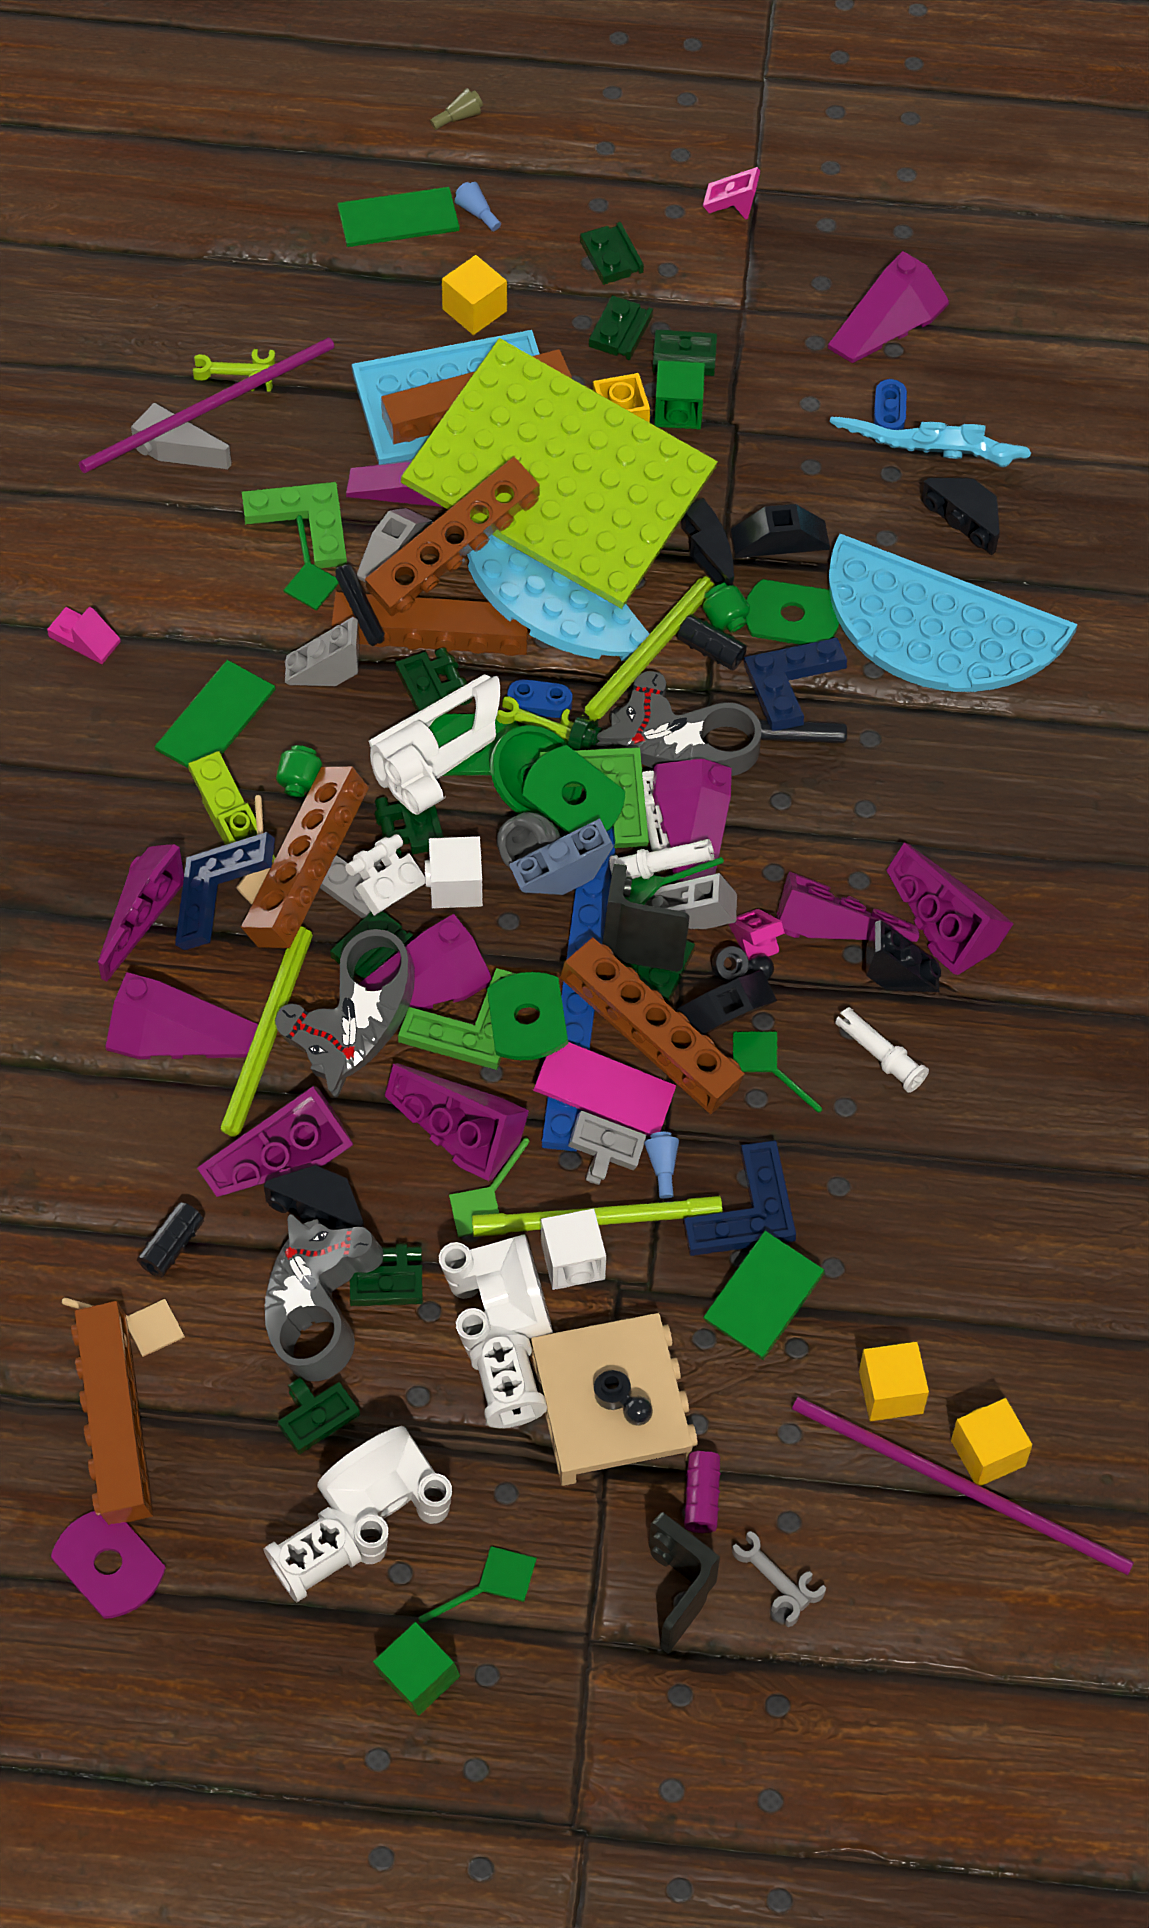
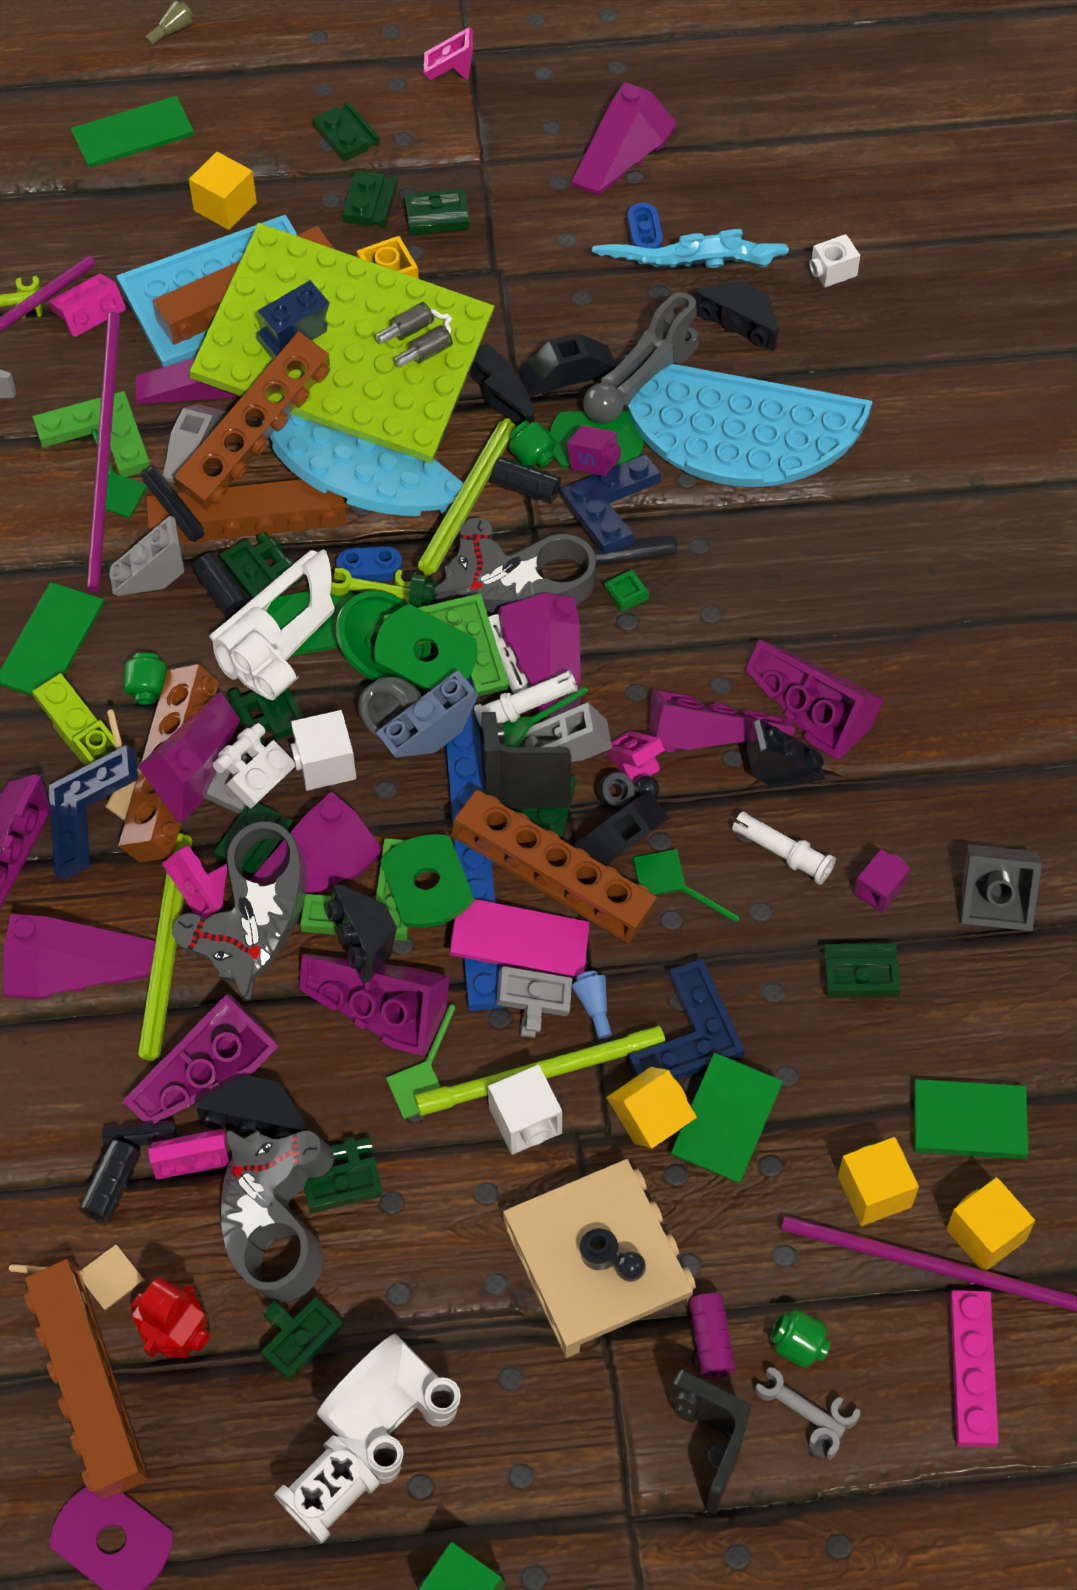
camera: 10 degrees left, 0 degrees up
green piece [418,1546,537,1623] -> none
white piece [439,1234,553,1428] -> none
medium blue cone [455,182,501,232] -> none
green head [654,360,705,429] -> none
none -> dark pink bracket [48,273,126,337]
none -> magenta piece [86,312,120,592]
none -> black axle [102,1121,176,1149]
none -> red piece [130,1277,211,1358]
none -> magenta wedge [137,691,240,823]
none -> dark pink bracket [148,1129,230,1180]
none -> dark pink slope [162,845,227,919]
none -> black axle [192,553,250,619]
none -> dark blue hips [256,280,330,360]
none -> black slope [326,885,397,983]
none -> clear smoke piece [376,302,453,367]
none -> magenta brick [567,425,621,476]
none -> dark grey piece [583,292,699,424]
none -> green tile [604,569,649,613]
none -> yellow head [606,1067,697,1149]
none -> green head [770,1309,831,1368]
none -> white brick [809,234,860,287]
none -> dark green plate [823,944,901,997]
none -> magenta brick [854,849,911,914]
none -> green tile [914,1079,1028,1160]
none -> dark pink plate [950,1290,999,1448]
none -> dark grey slope [961,844,1042,931]

